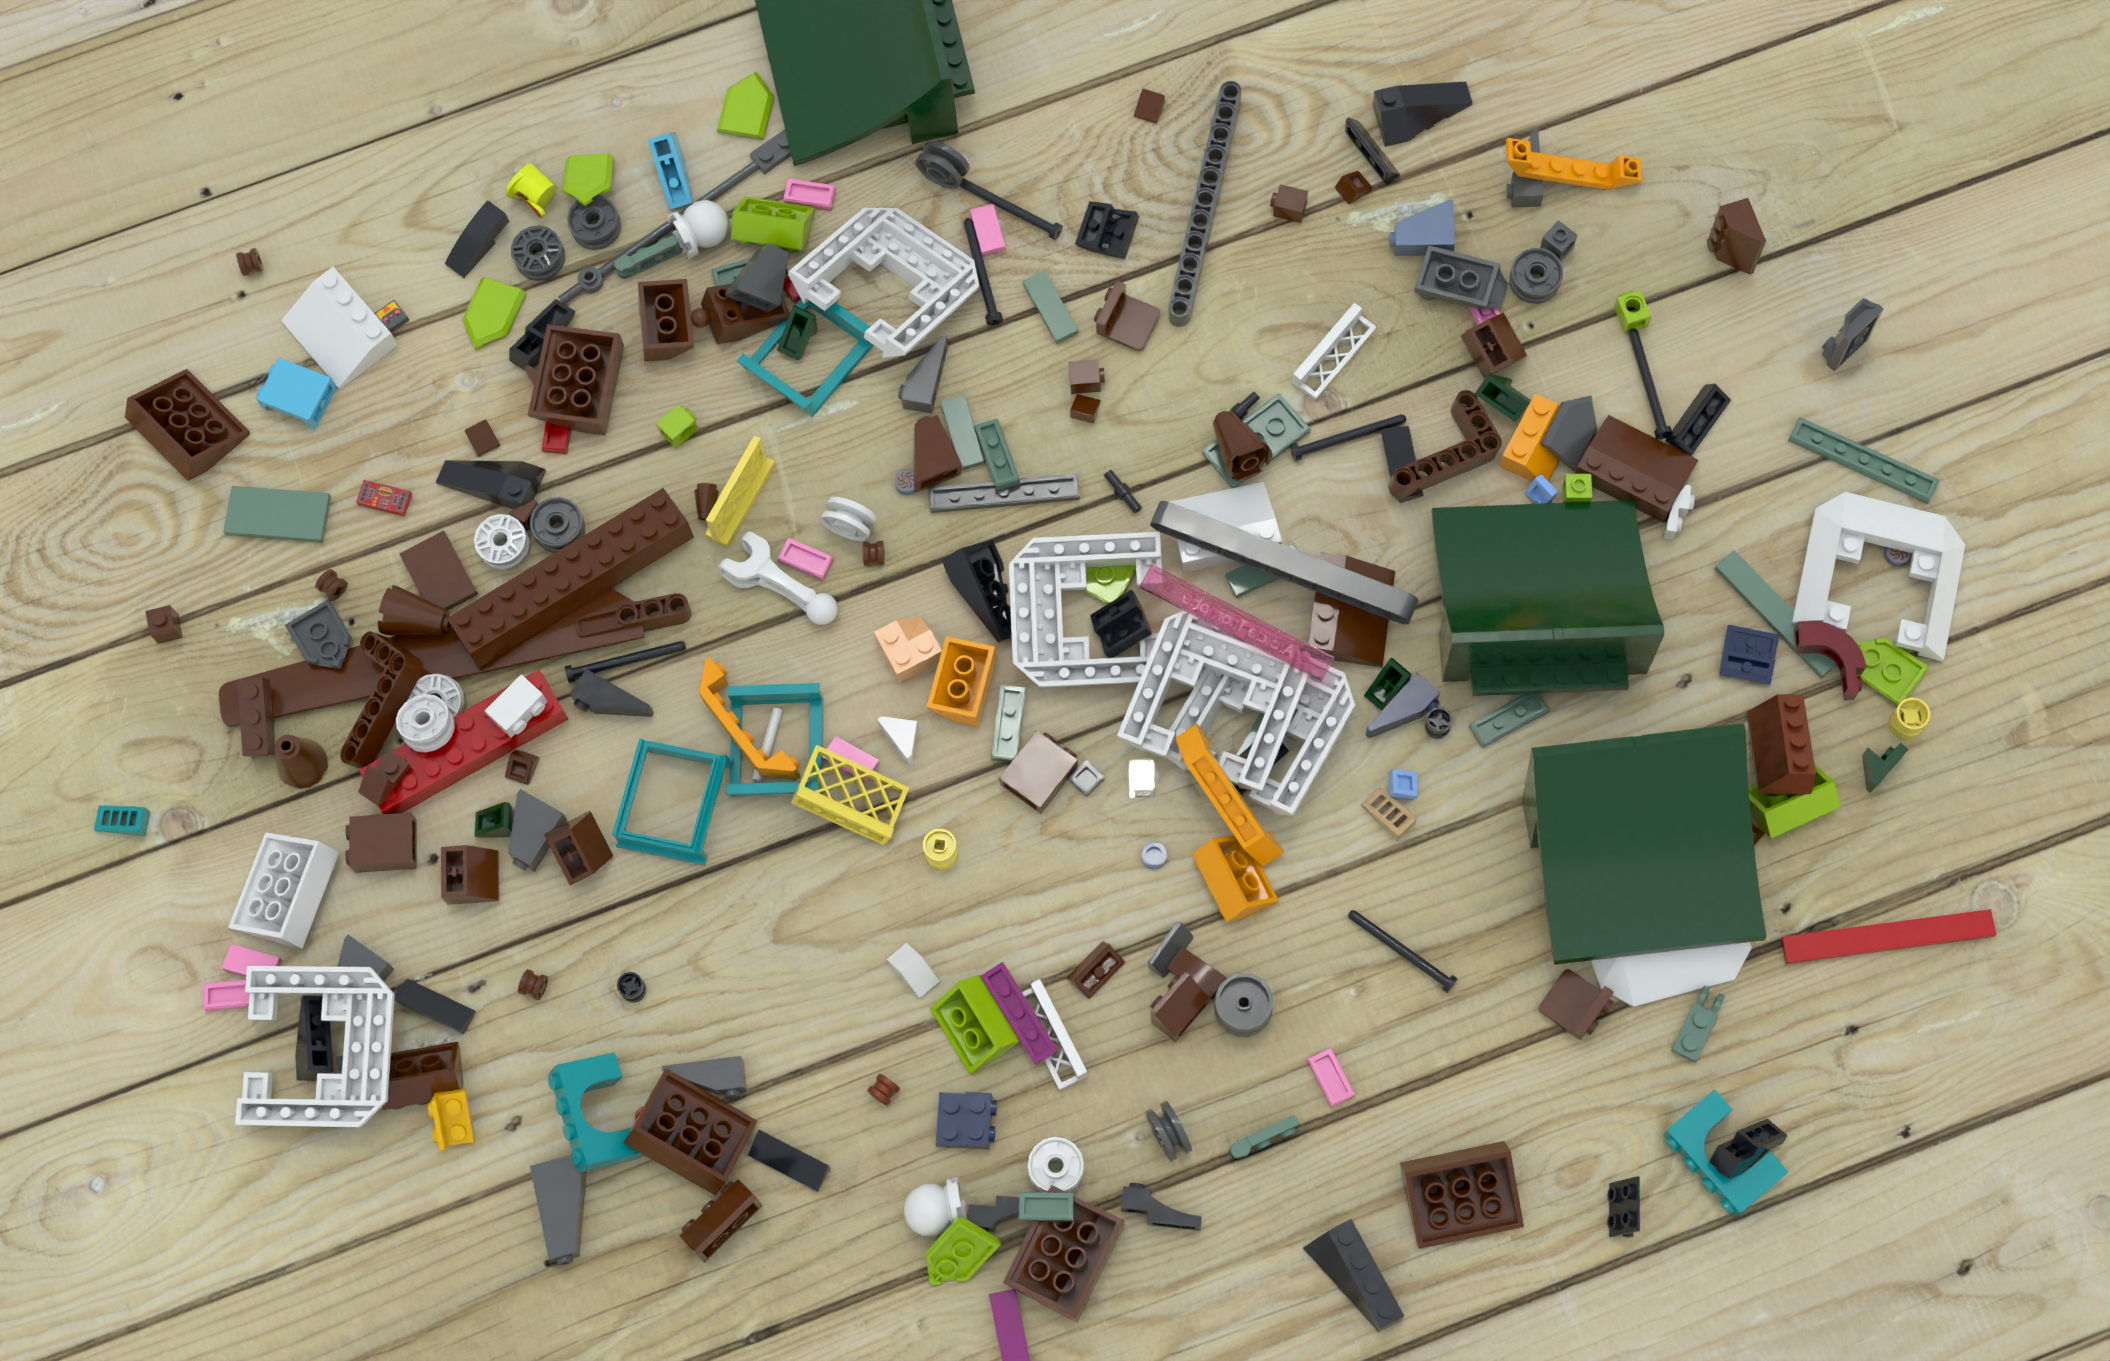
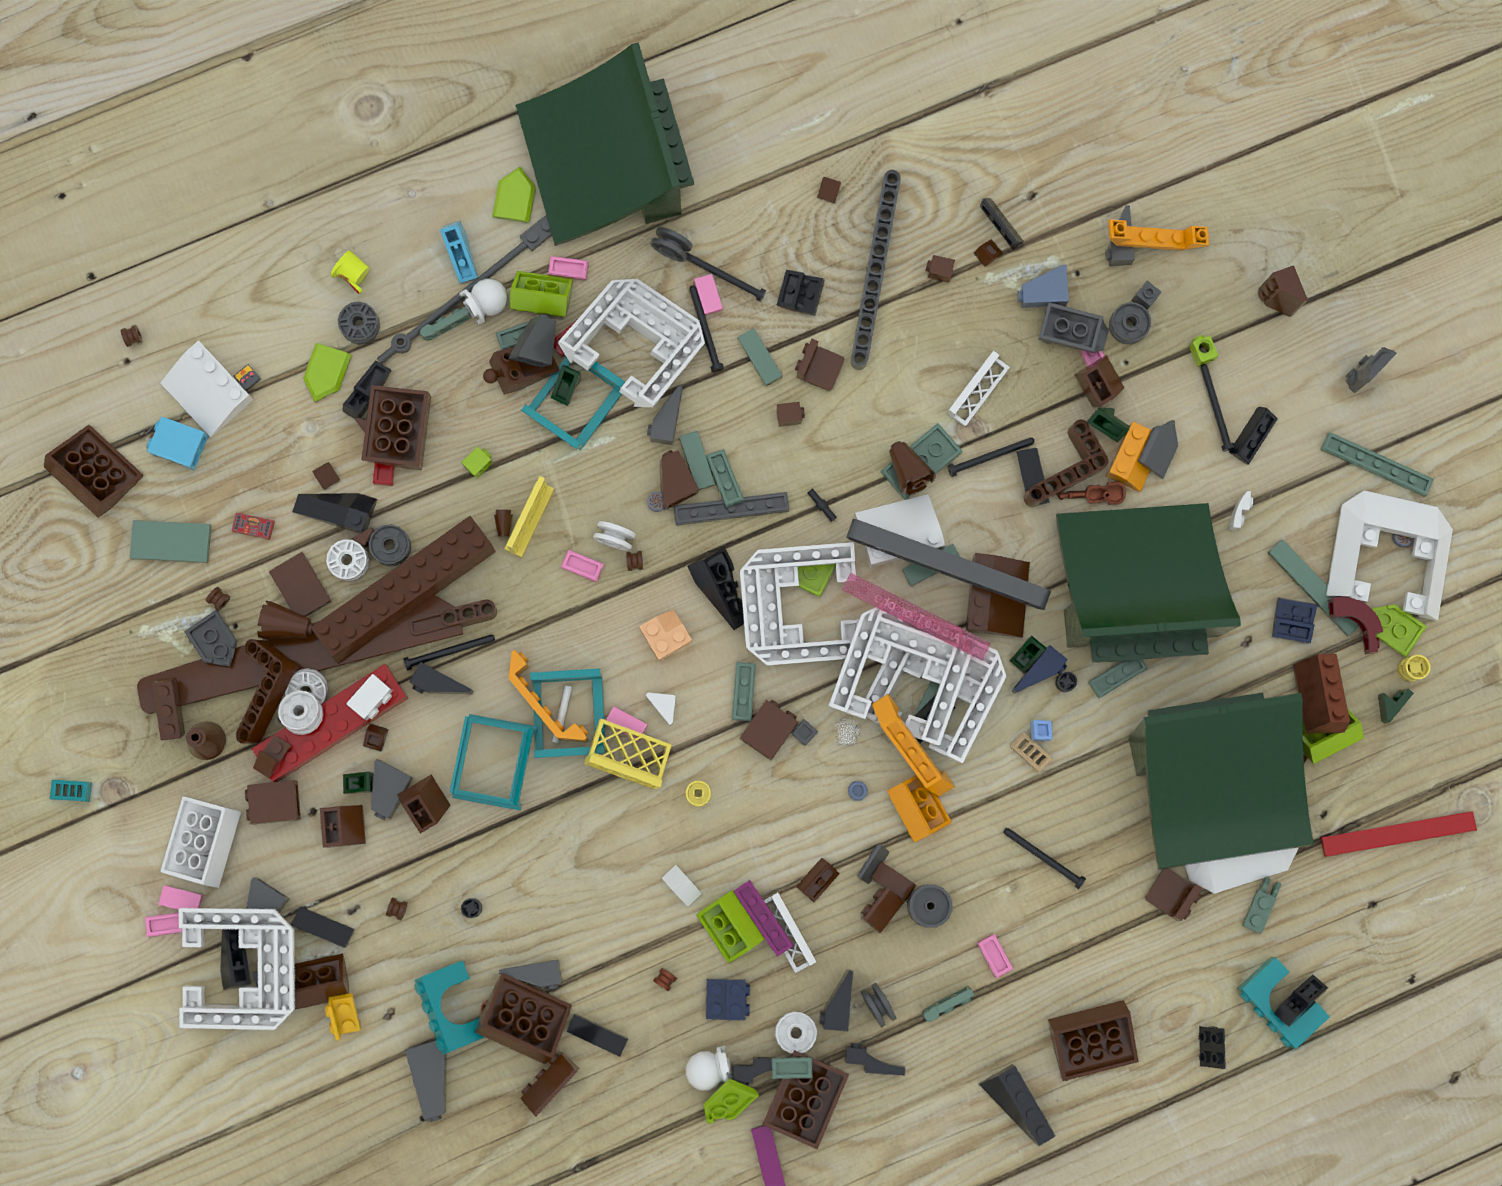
camera: 15 degrees left, 10 degrees up
reddish brown brick [145,605,183,644] -> none
black slope [445,200,509,278] -> none
lime tile [562,153,614,206] -> none
dark grey wheel [567,195,622,250] -> none
reddish brown slope [638,279,694,361] -> none
white piece [718,531,838,625] -> none
light orange slope [927,636,998,727] -> none
reddish brown slope [1070,394,1101,423] -> none
black slope [1090,589,1152,658] -> none
black bar [1230,392,1260,419] -> none
black wedge [1373,81,1472,147] -> none
light blue plate [1525,474,1558,504] -> none
lime brick [1562,474,1592,503] -> none
reddish brown slope [1575,415,1698,523] -> none
none -> black slope [819,969,853,1032]
none -> copper piece [1057,481,1125,505]

